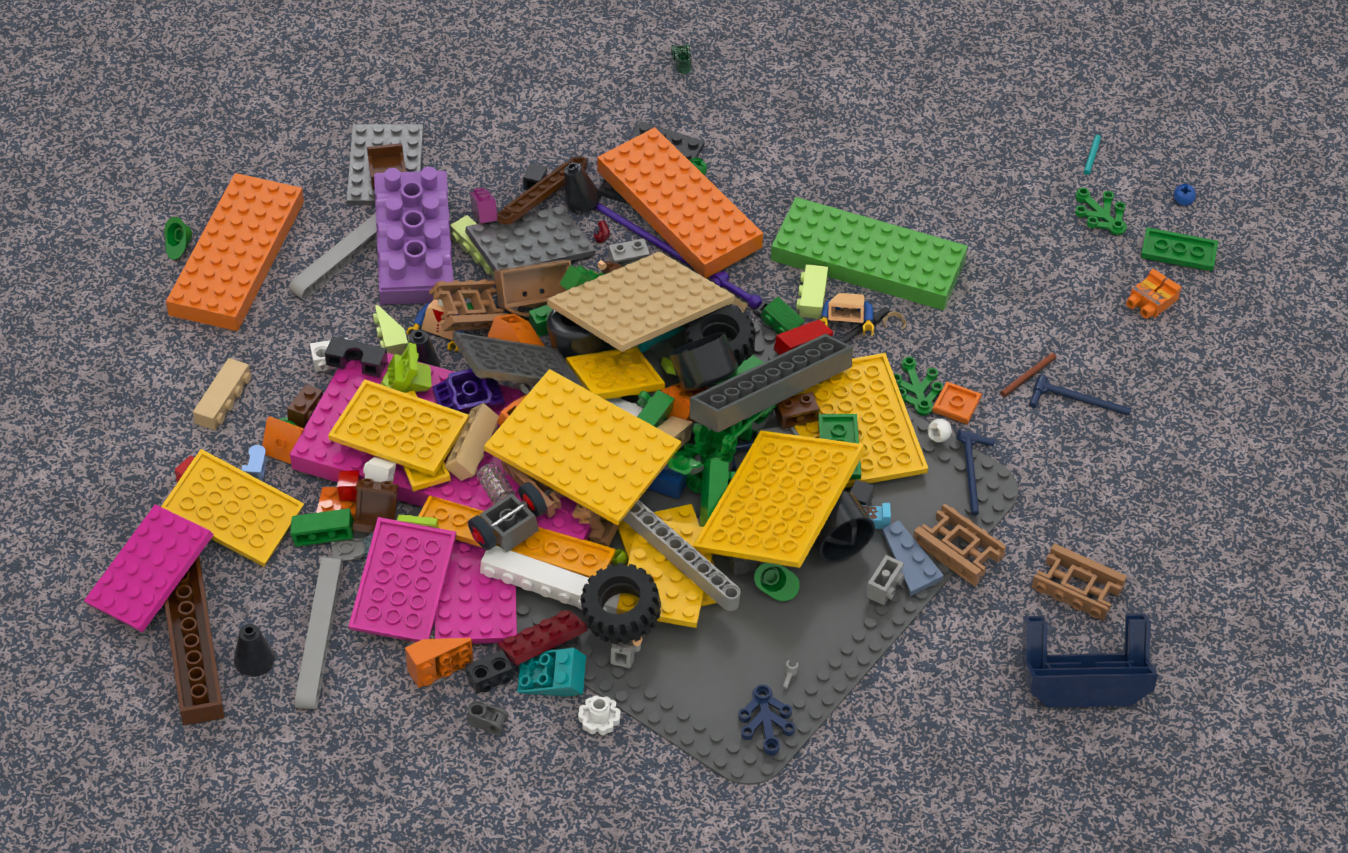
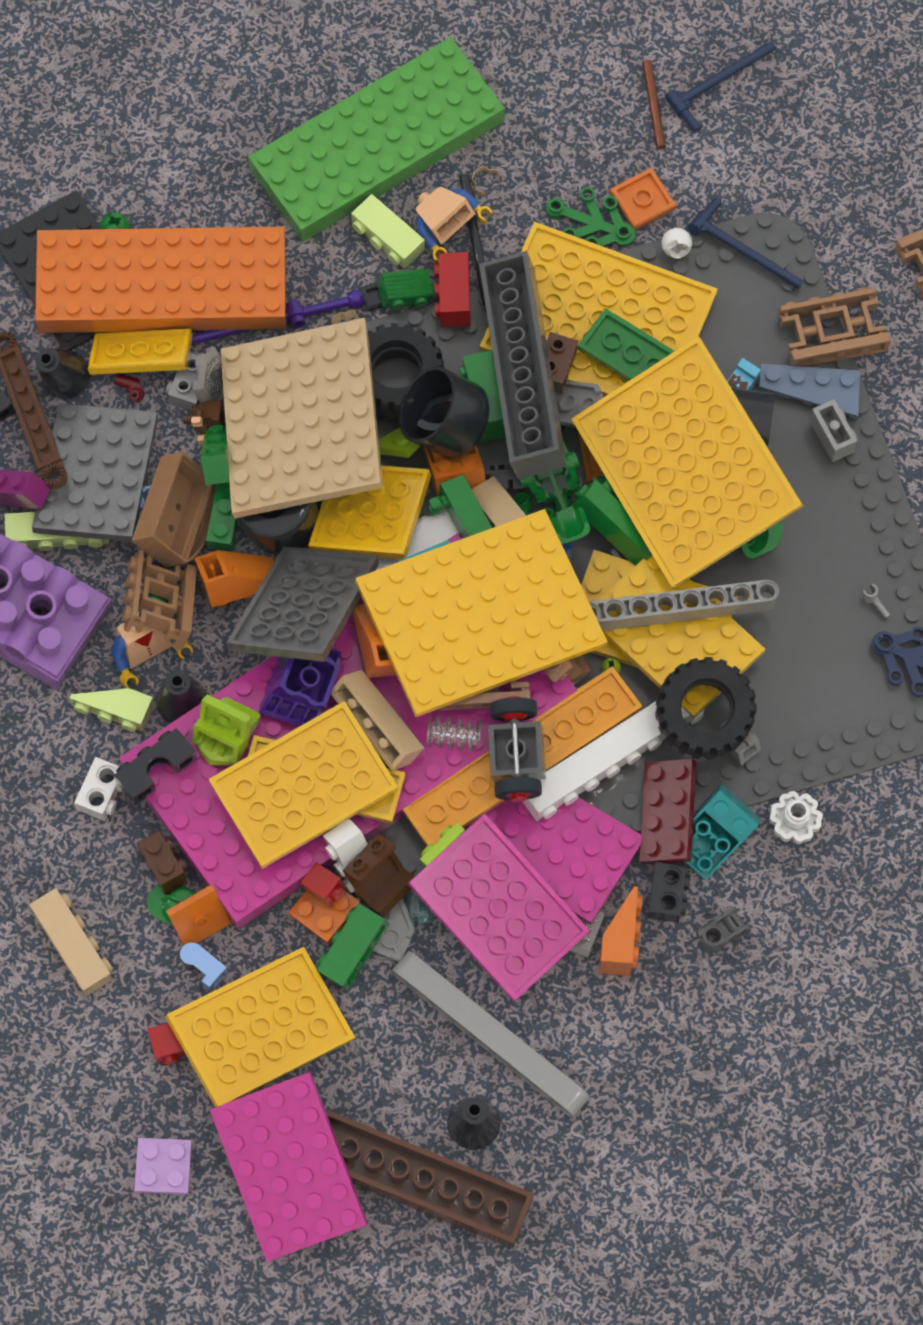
camera: 55 degrees left, 20 degrees up
none -> yellow tile [88,328,193,375]
none -> lavender plate [134,1138,192,1195]
none -> light grey tile [193,346,223,403]

